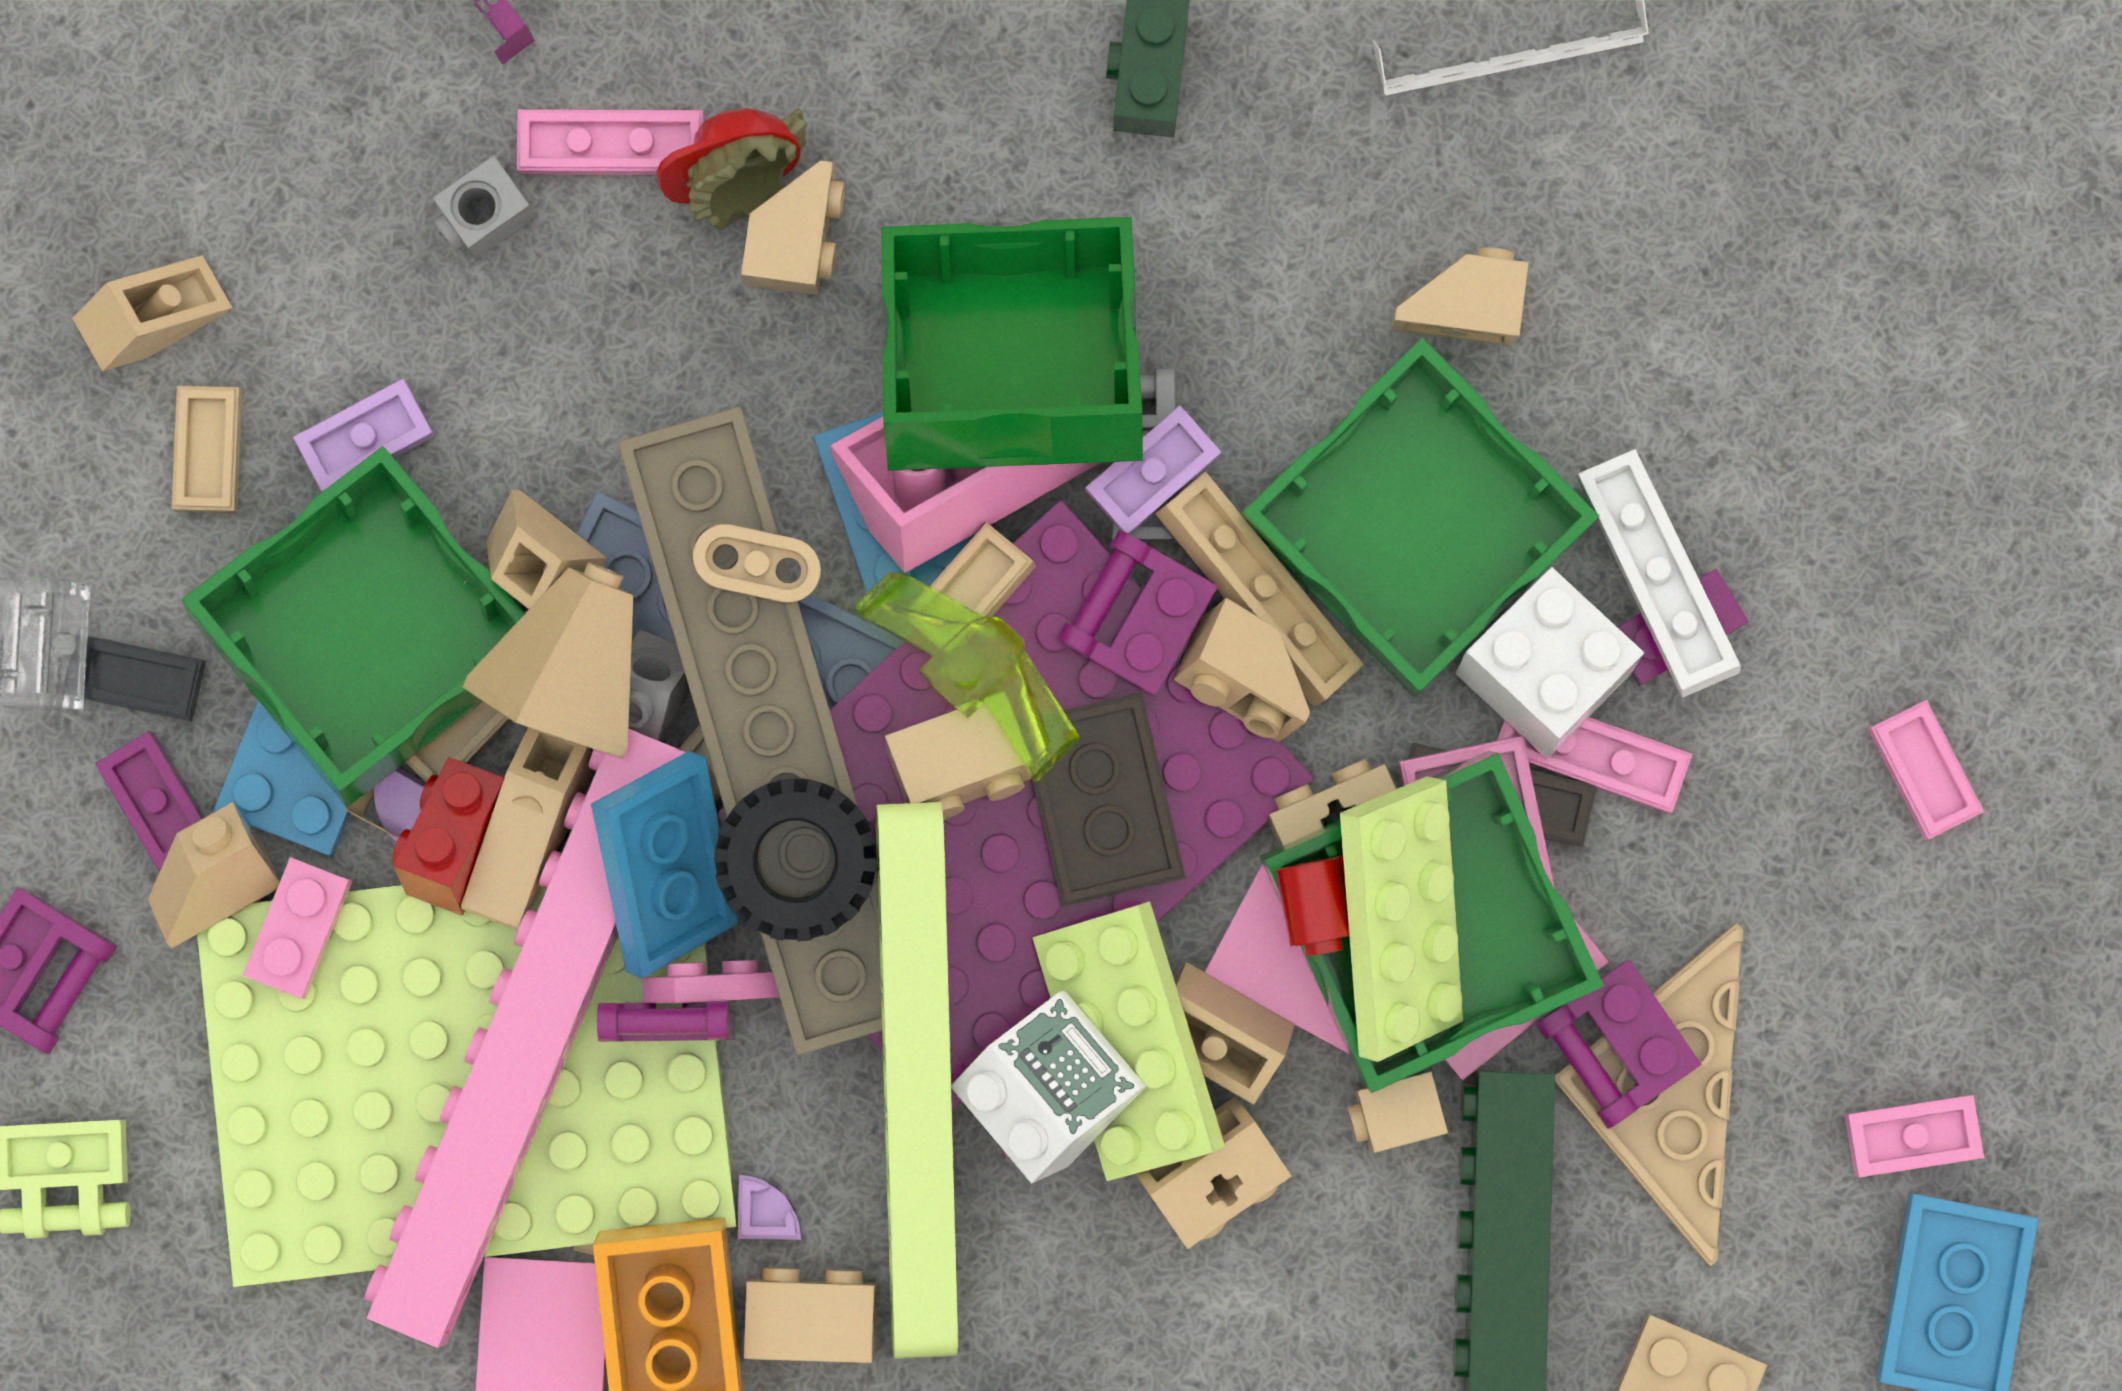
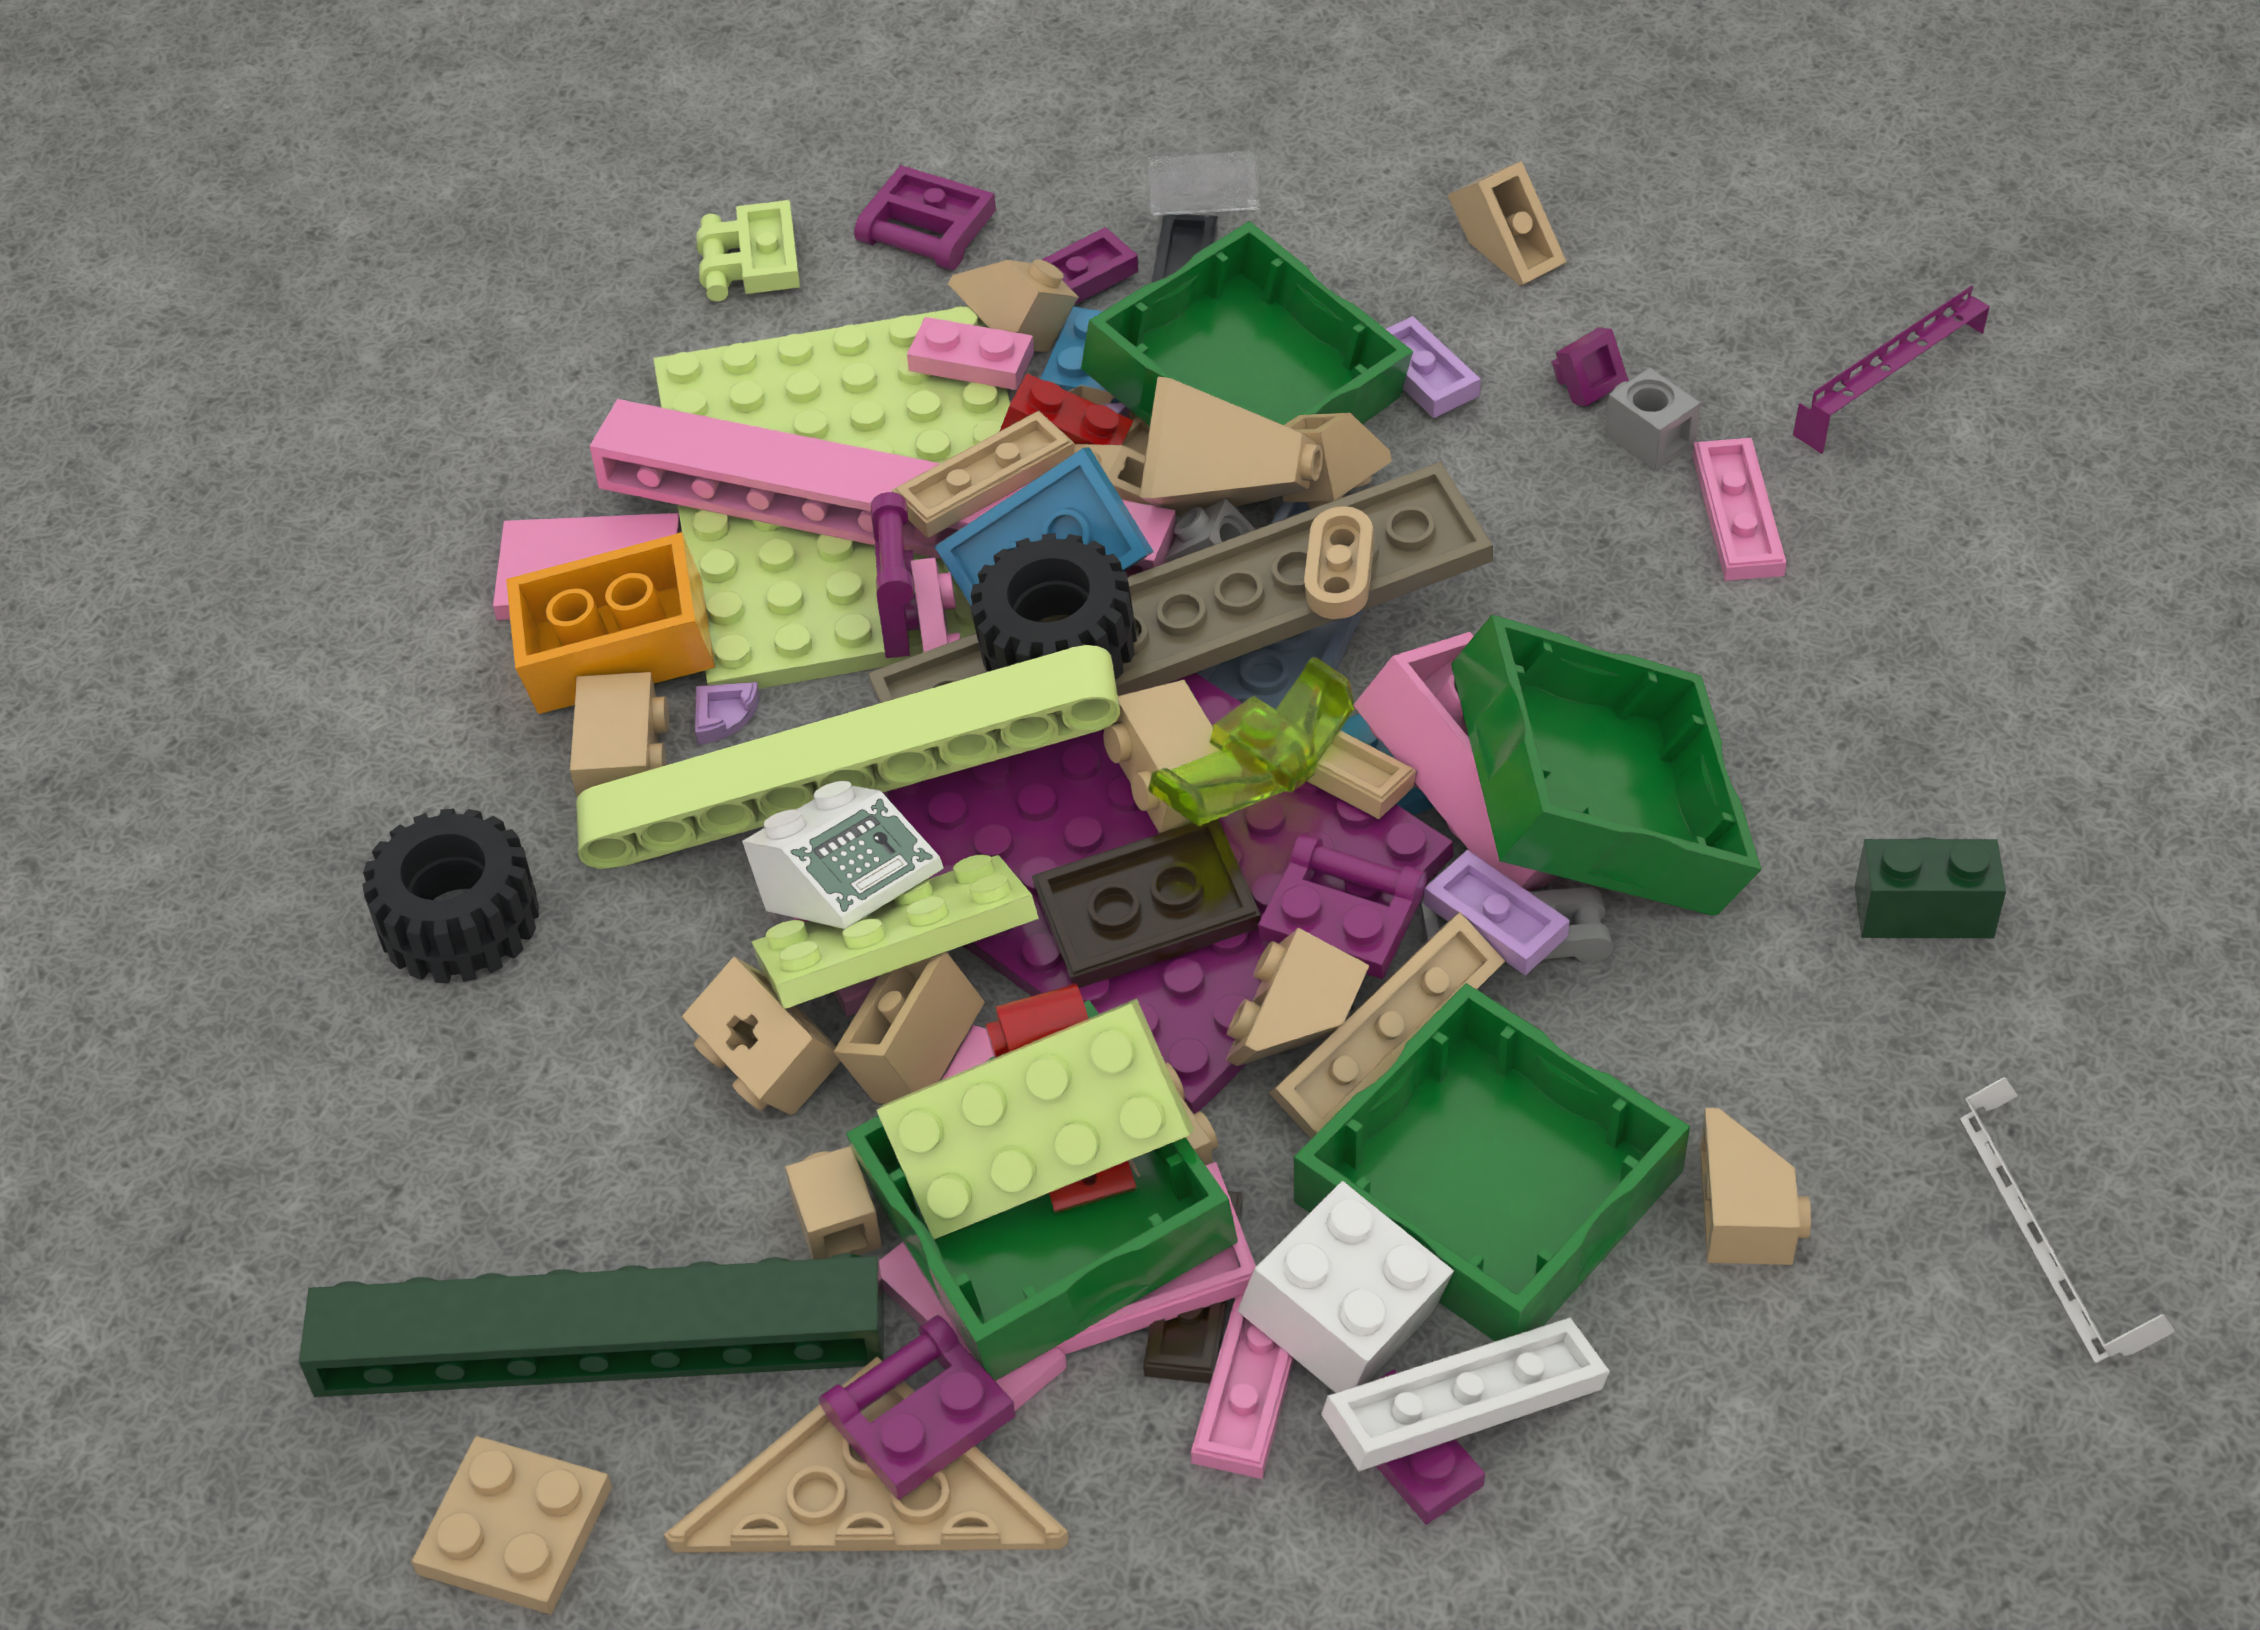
camera: 85 degrees right, 35 degrees down
tan tile [172,386,243,513] -> none
olive hair [657,108,807,230] -> none
tan slope [741,161,845,295] -> none
none -> tan tile [892,411,1075,538]
none -> magenta tile [1551,328,1629,406]

